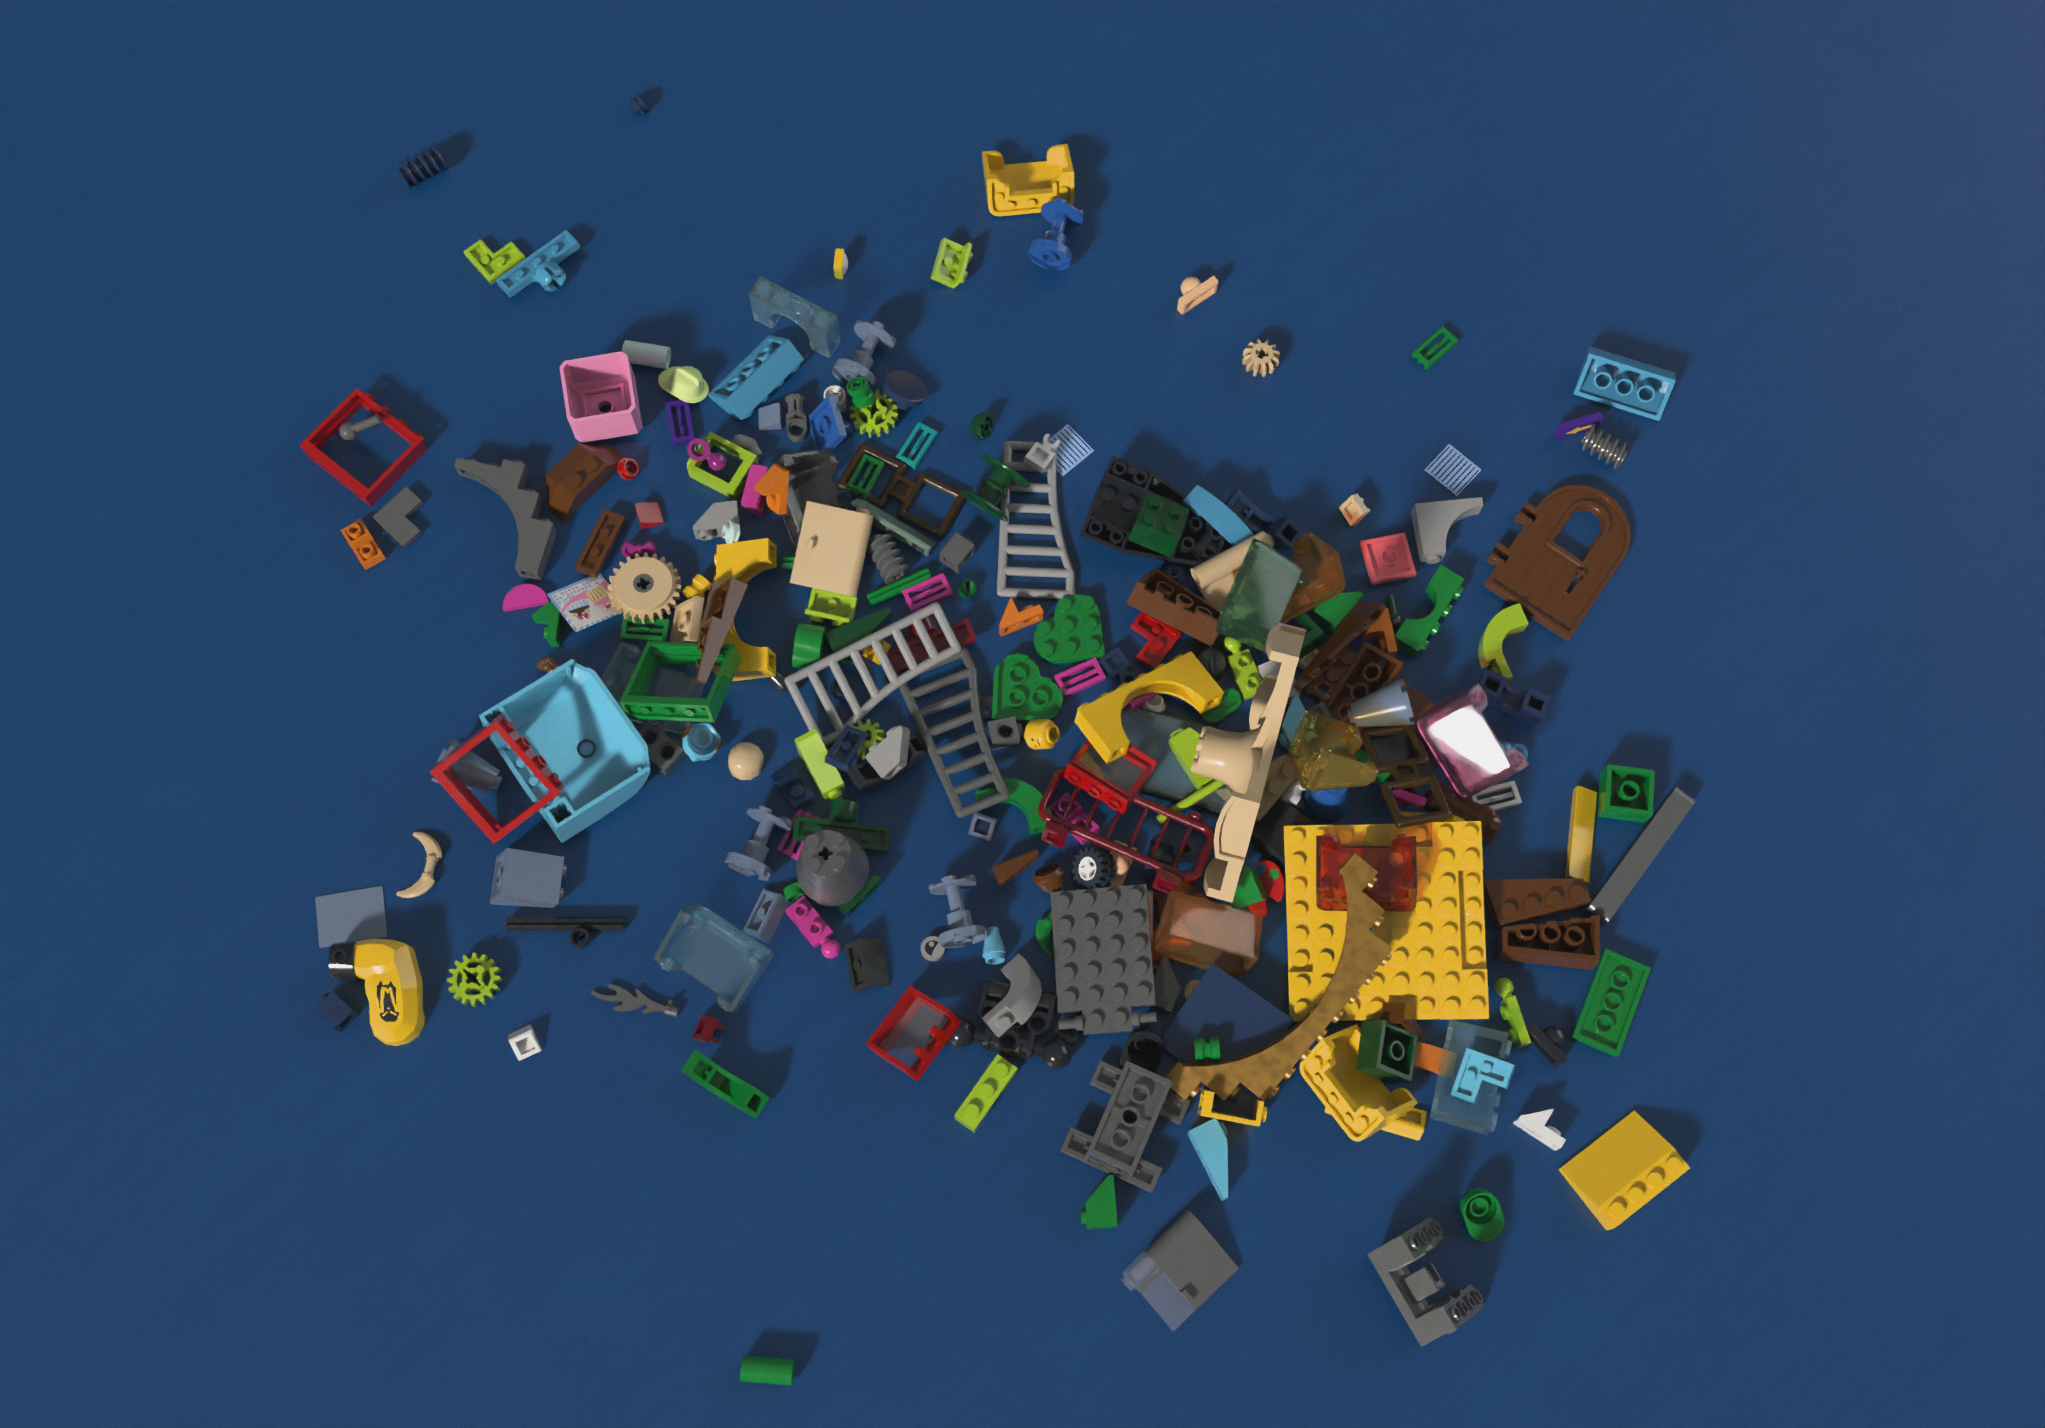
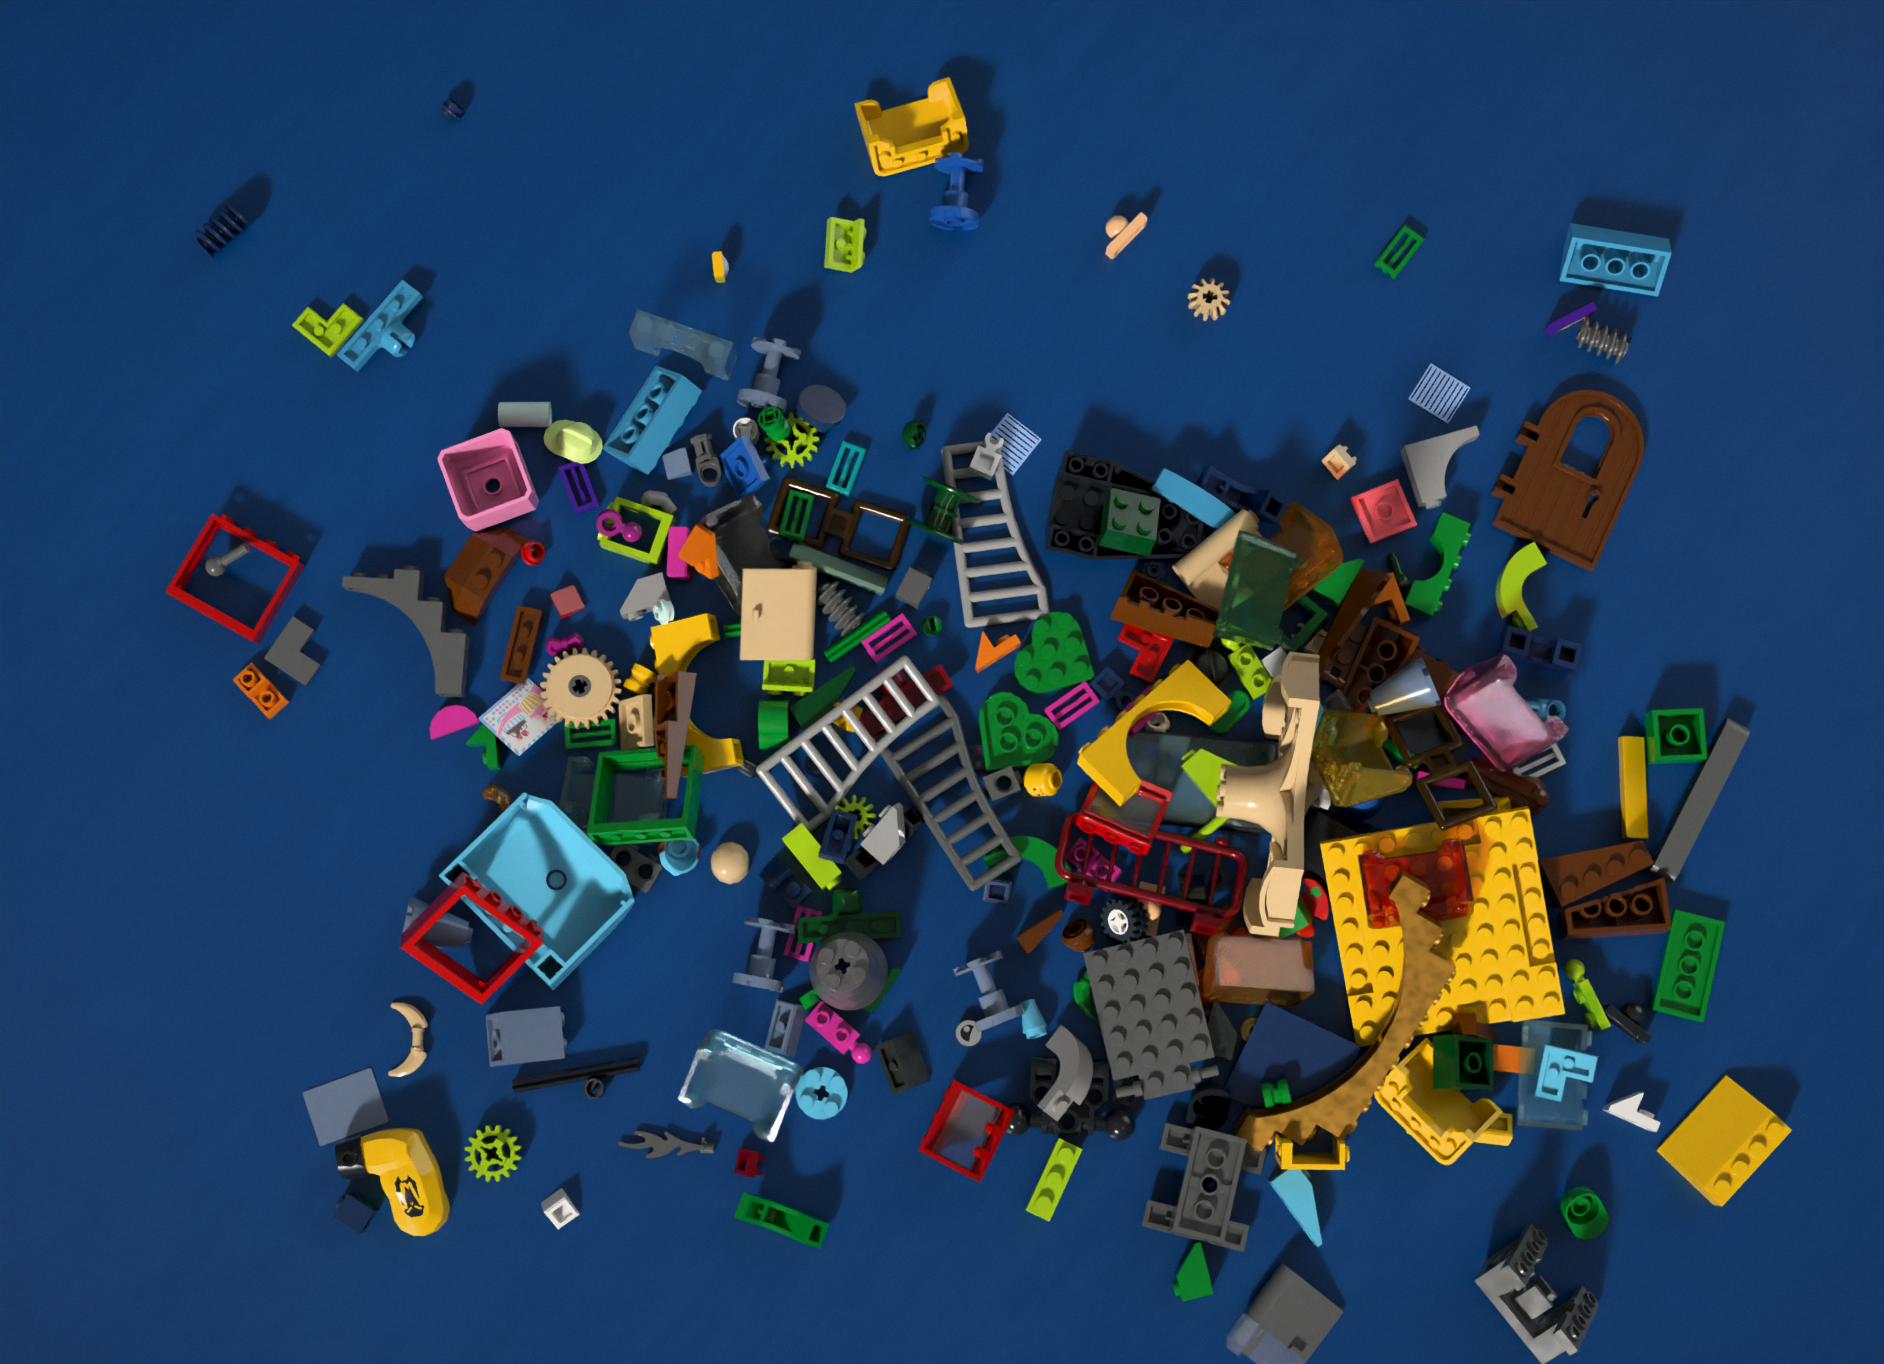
camera: 10 degrees left, 10 degrees up
none -> medium azure plate [796,1067,848,1119]

